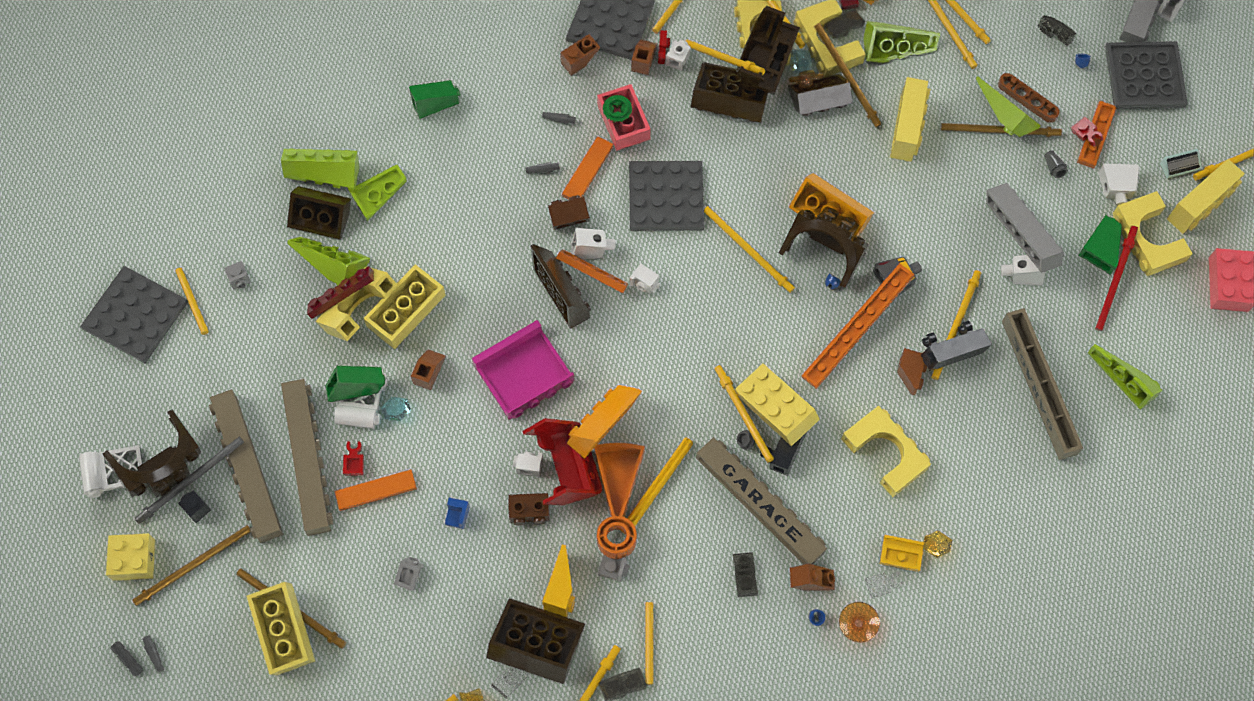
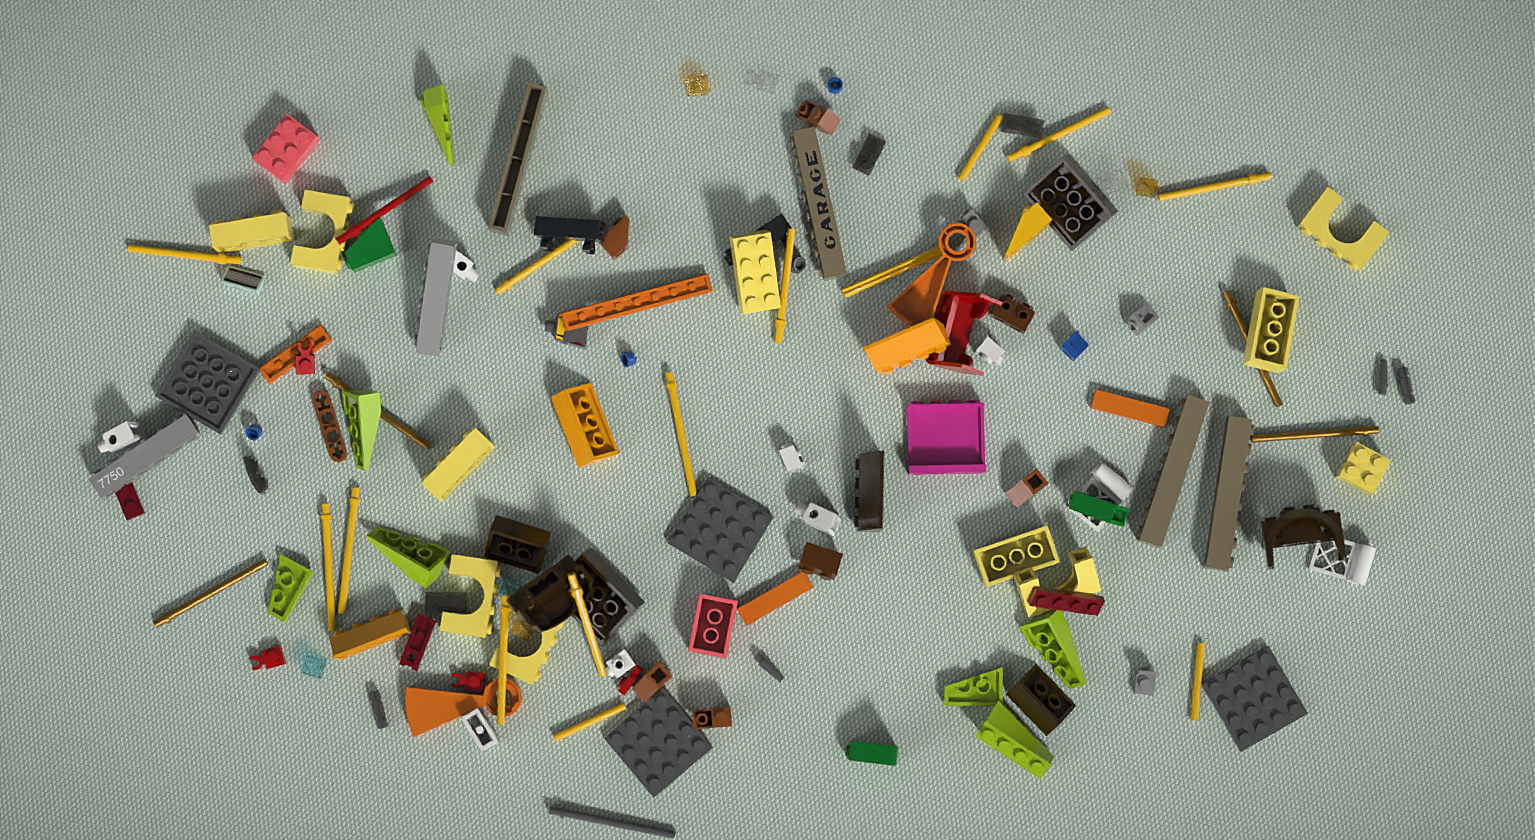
camera: 145 degrees left, 15 degrees up
dark grey bar [135,436,244,524] -> none
black brick [178,490,211,523] -> none
red plate [343,441,364,476] -> none
clear light blue slope [381,397,411,421] -> none
dark grey animal [525,162,560,173] -> none
orange tile [556,249,628,293] -> none
green gear [603,95,632,123] -> none
dark brown piece [778,208,869,288] -> none
clear orange plate [789,70,824,88] -> none
pearl gold bar [814,23,882,127] -> none
clear orange dish [839,602,880,643] -> none
light yellow arch [841,406,931,497] -> none
yellow plate [879,535,924,572] -> none
dark grey cone [1044,150,1068,178] -> none
white torso [1099,164,1139,206] -> none

